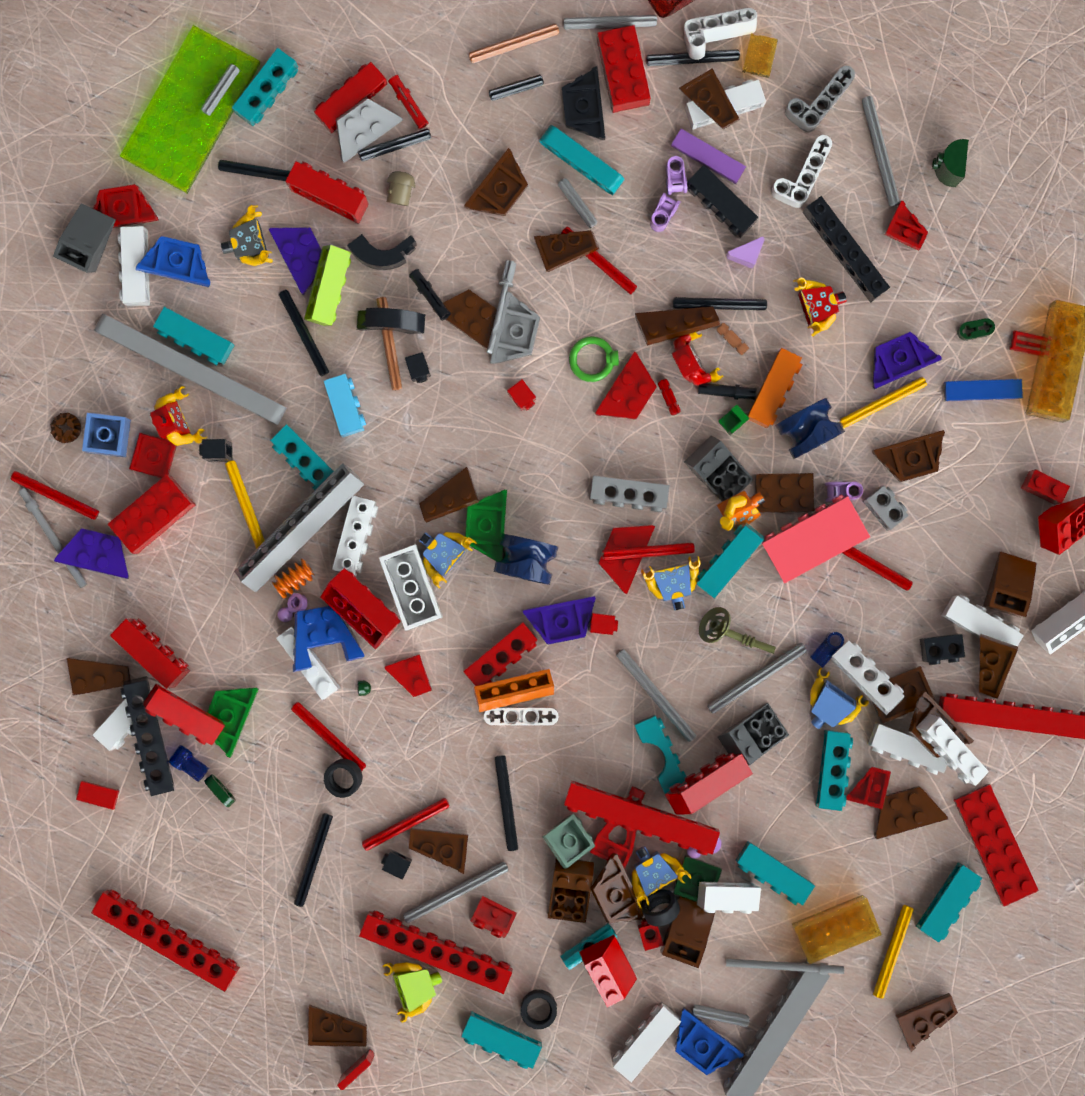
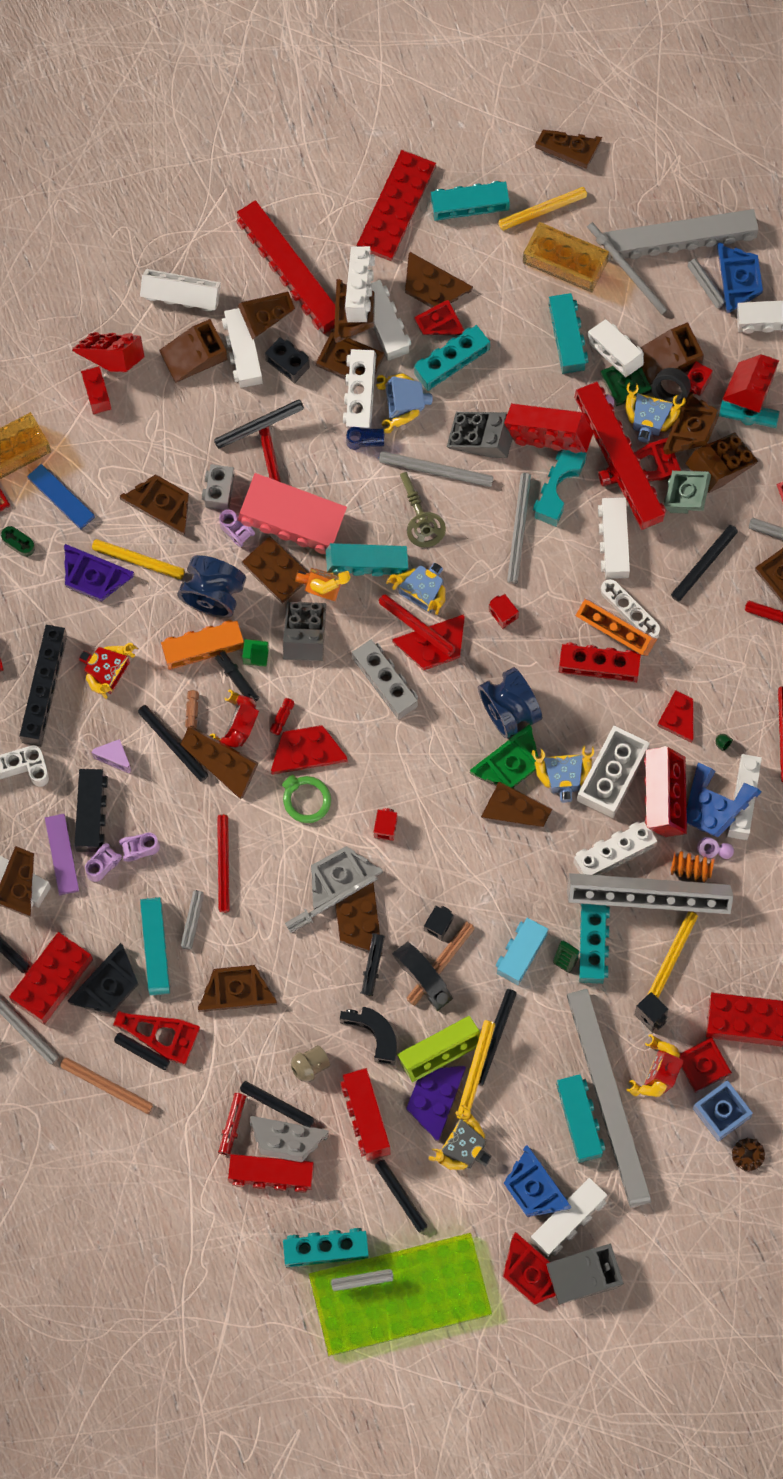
camera: 130 degrees left, 15 degrees down
dark purple wing [523,596,596,645] -> none
reddish brown wing [534,230,599,272] -> none
none -> red plate [113,1011,200,1066]
none -> black axle [214,399,304,449]
none -> yellow axle [457,1020,495,1120]
none -> dark green slope [553,940,579,973]
none -> white brick [598,498,630,579]

